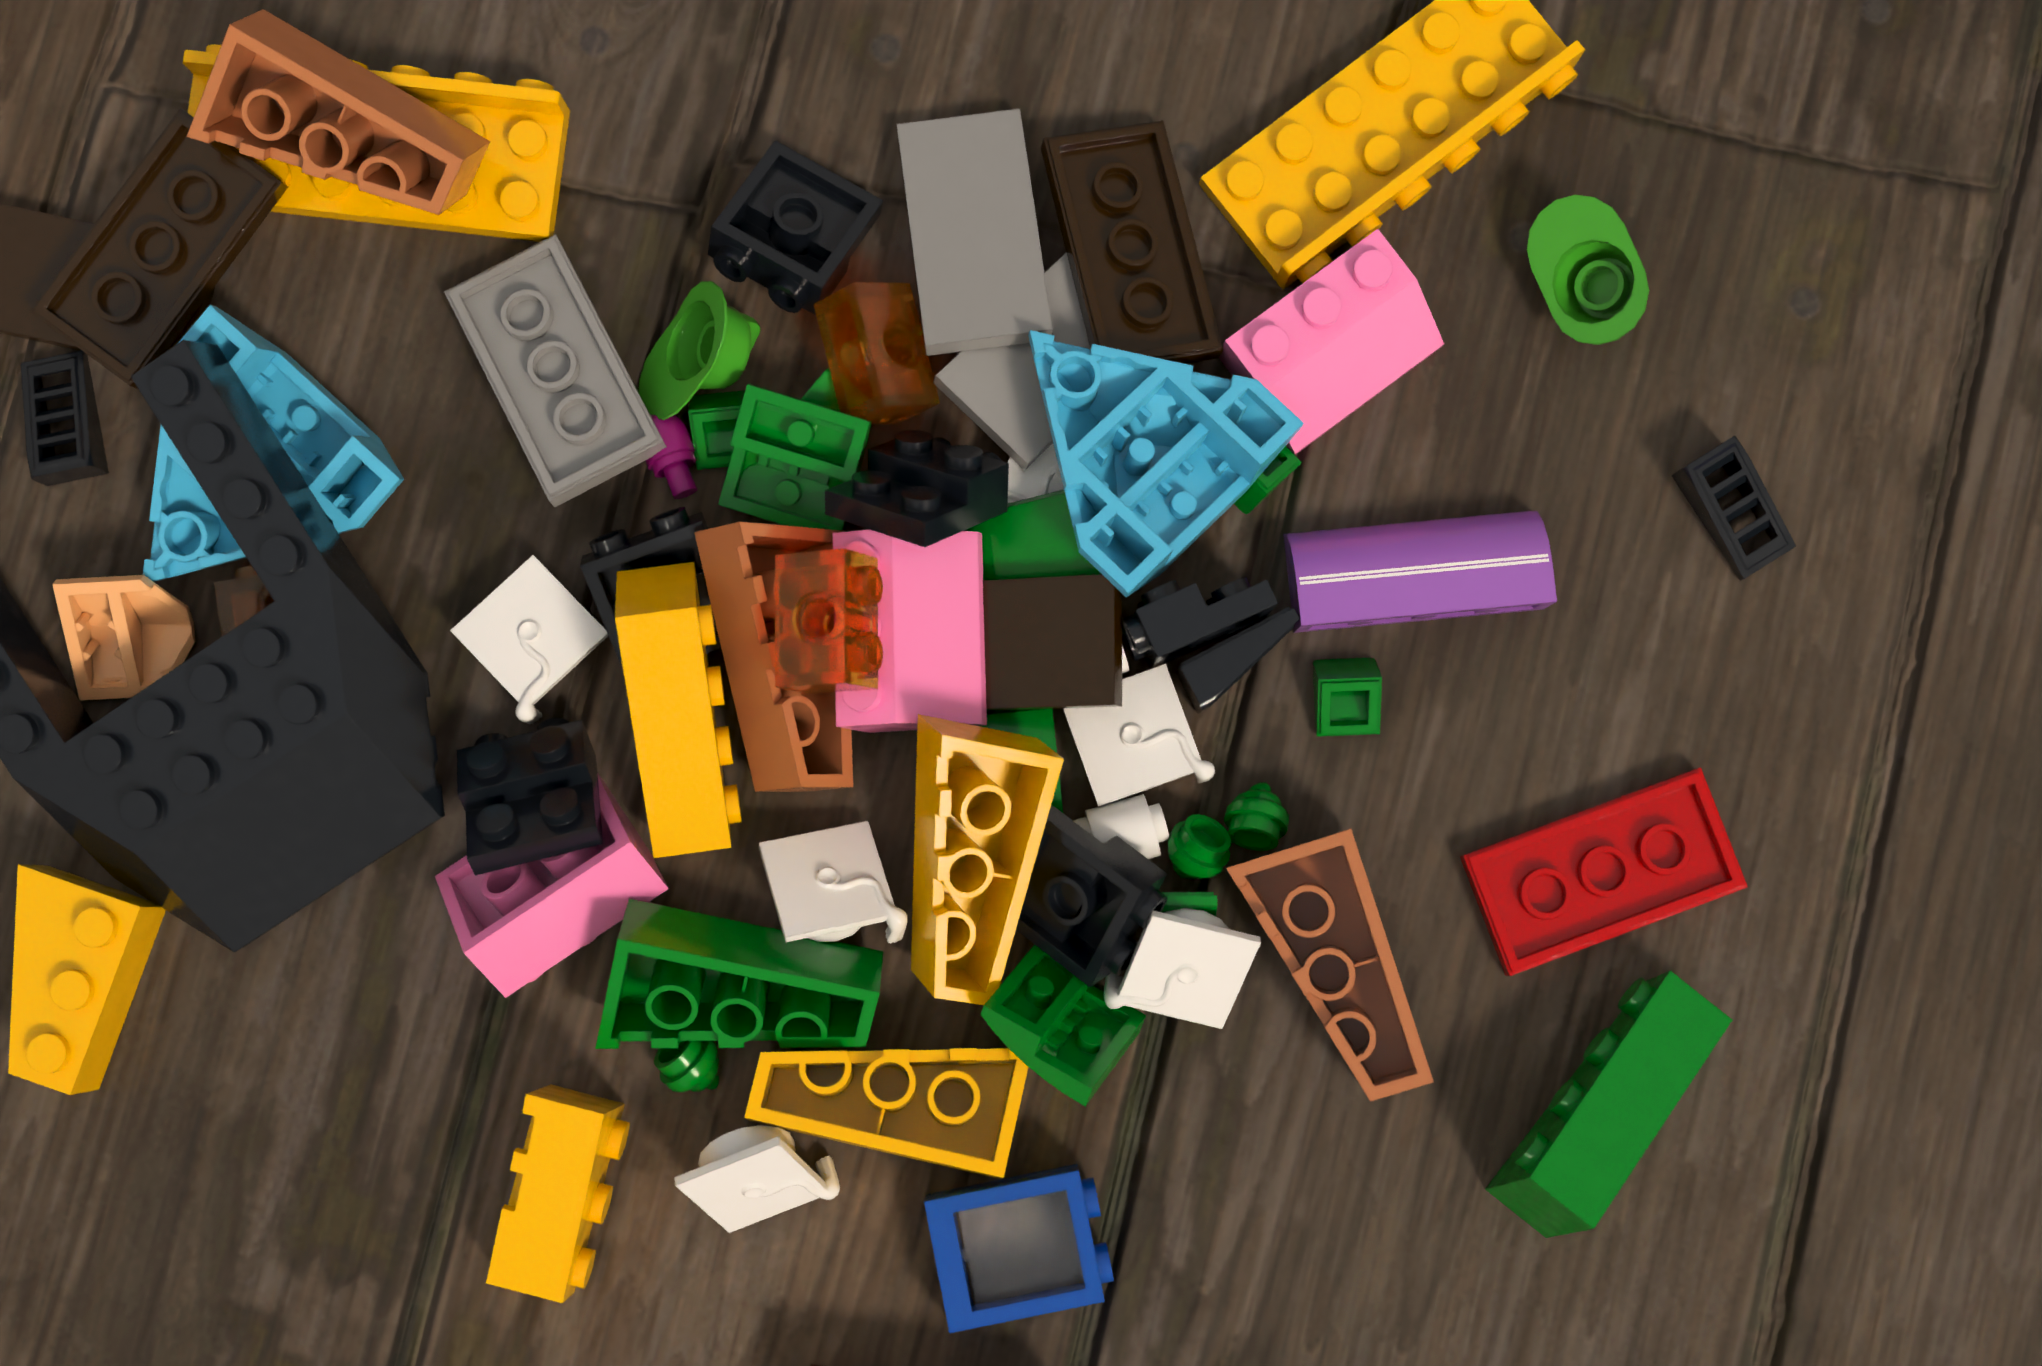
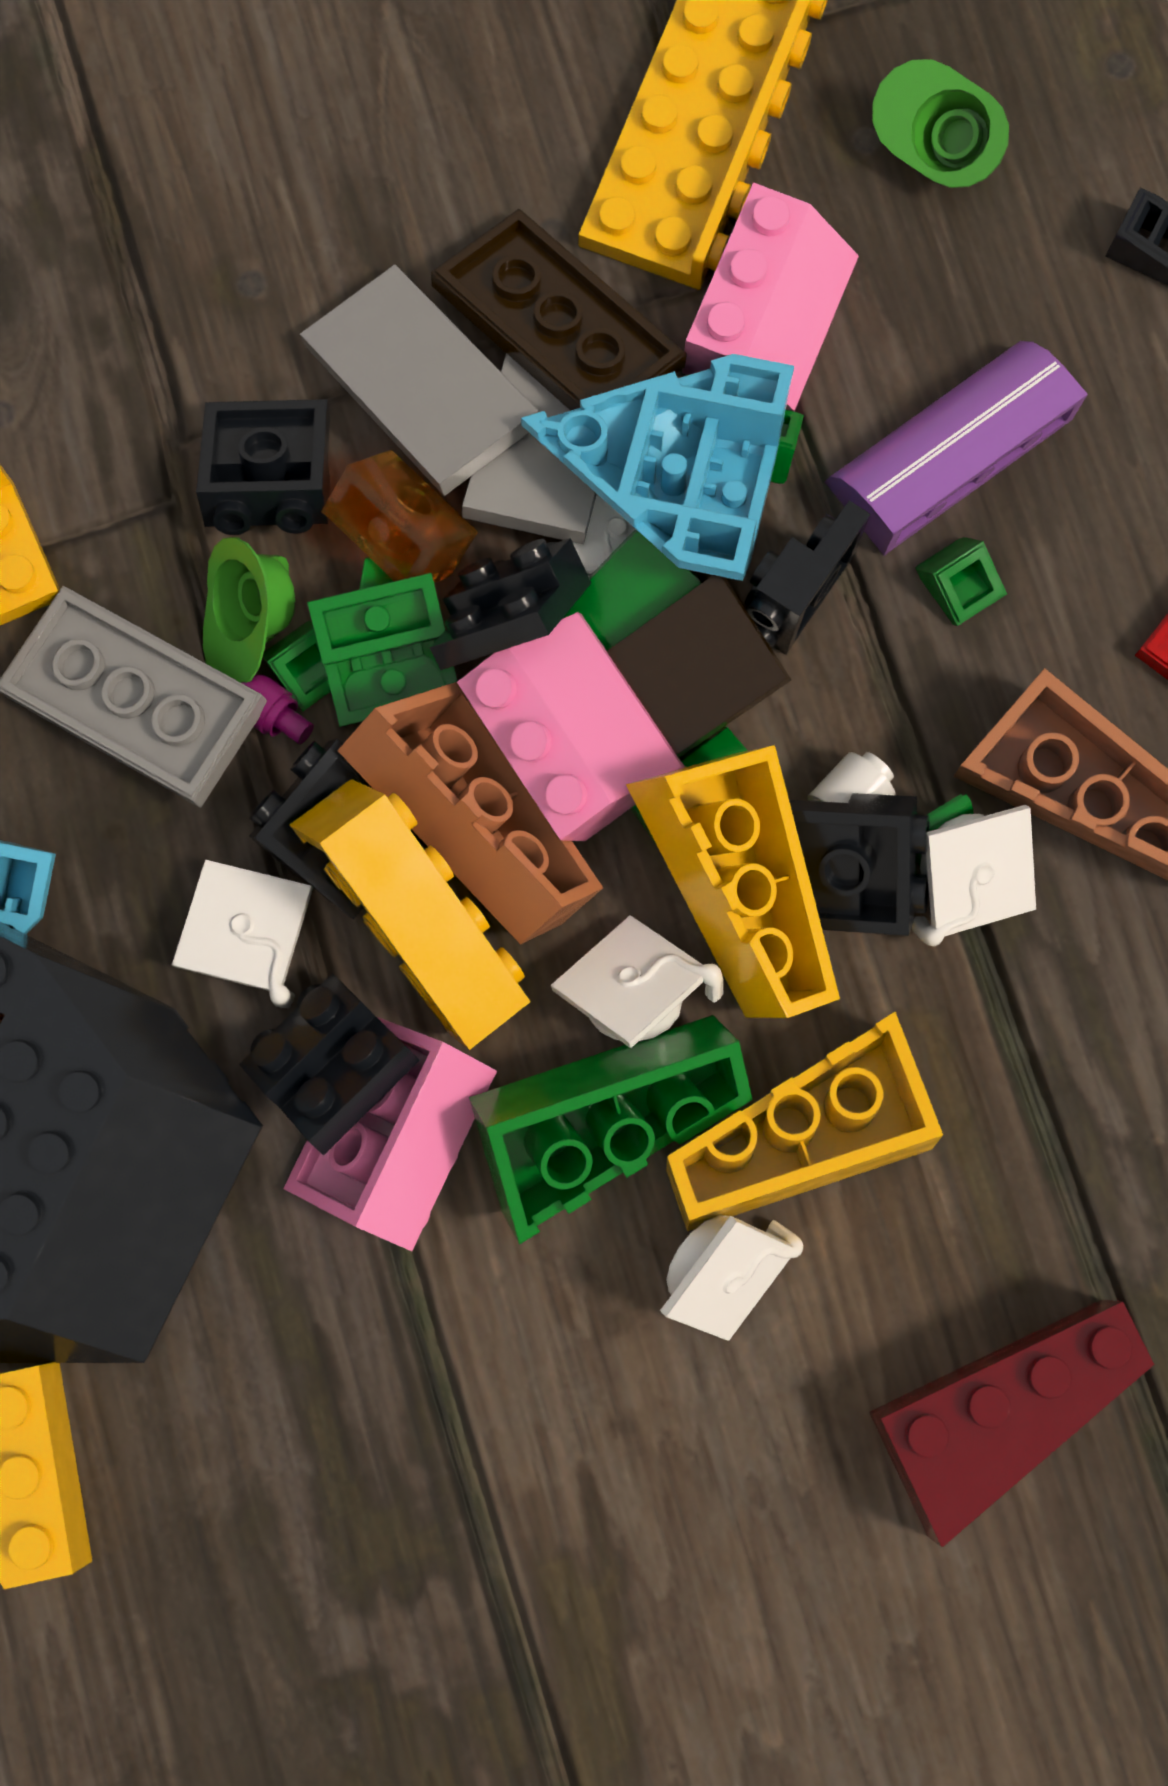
camera: 30 degrees left, 5 degrees down
yellow wedge [486,1085,630,1303] -> none
green plate [654,1041,720,1093] -> none
clear orange brick [775,548,883,694] -> none
window [924,1164,1114,1333] -> none
green slope [981,945,1146,1107] -> none
white hat [1063,664,1215,807] -> none
green plate [1168,814,1231,879] -> none
black slope [1175,607,1300,714] -> none
green plate [1224,782,1289,851] -> none

